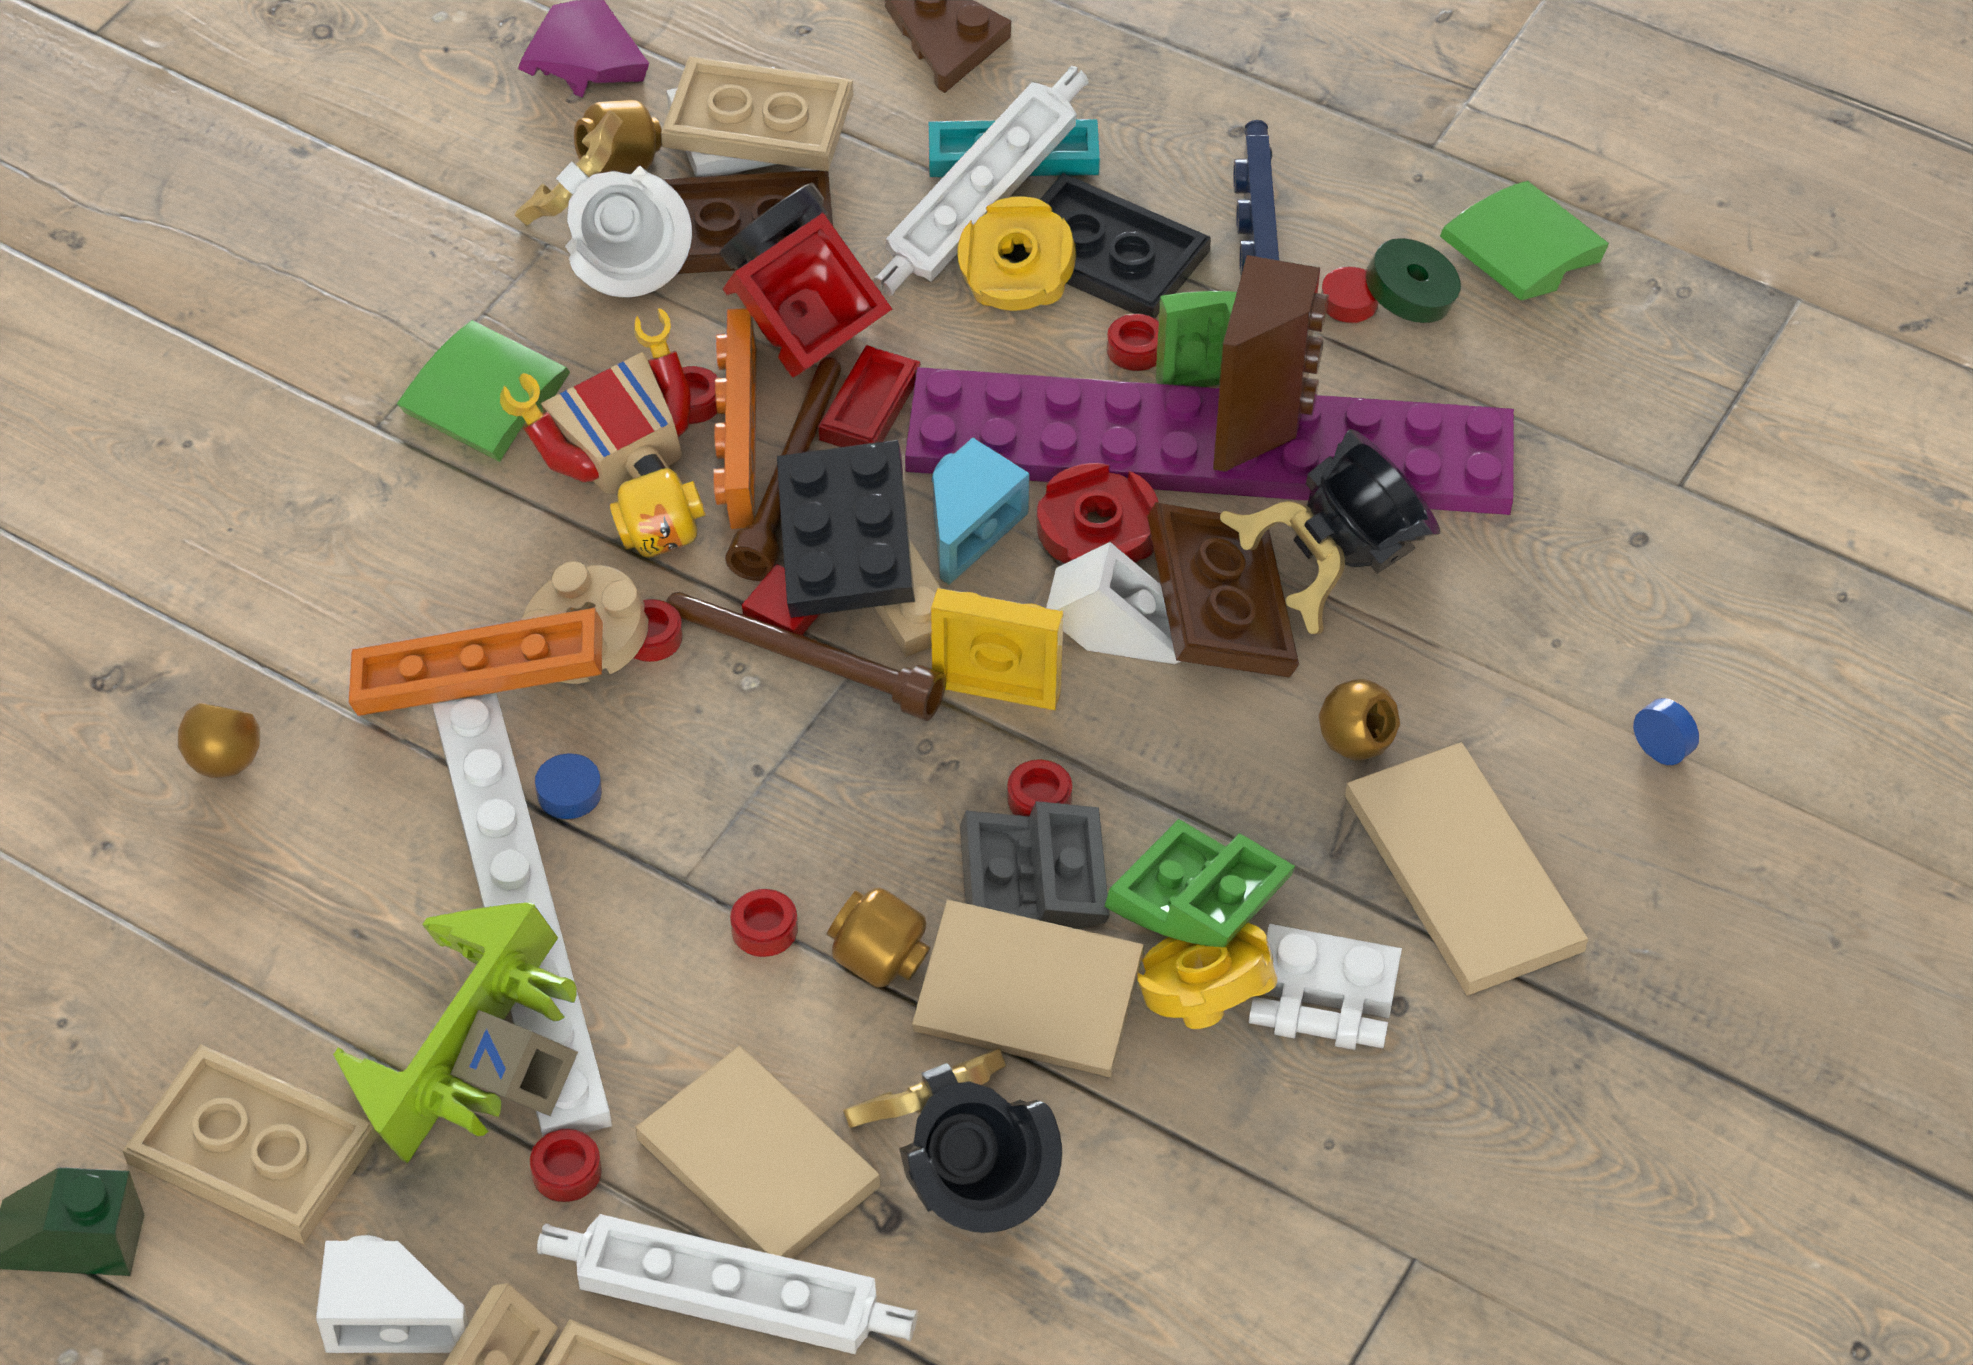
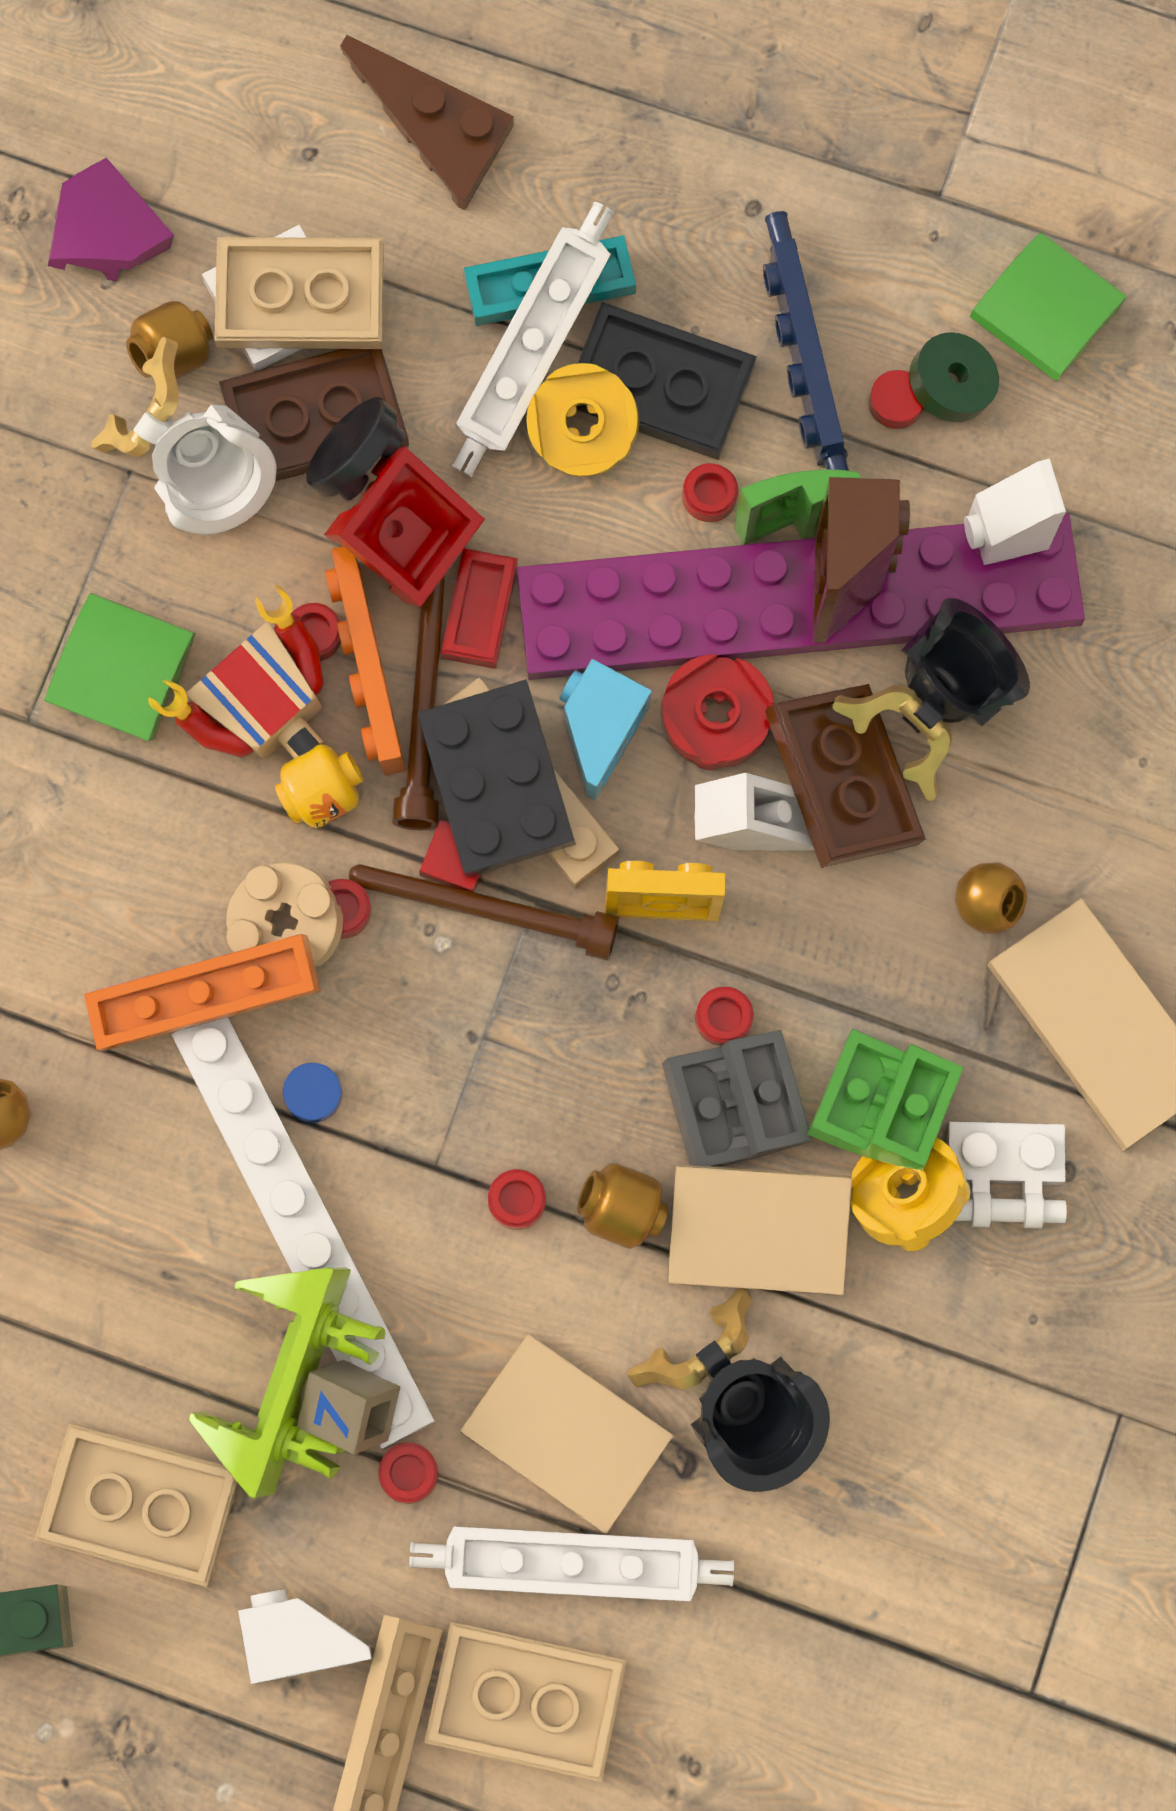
camera: 15 degrees left, 25 degrees up
none -> white slope [964,459,1066,565]

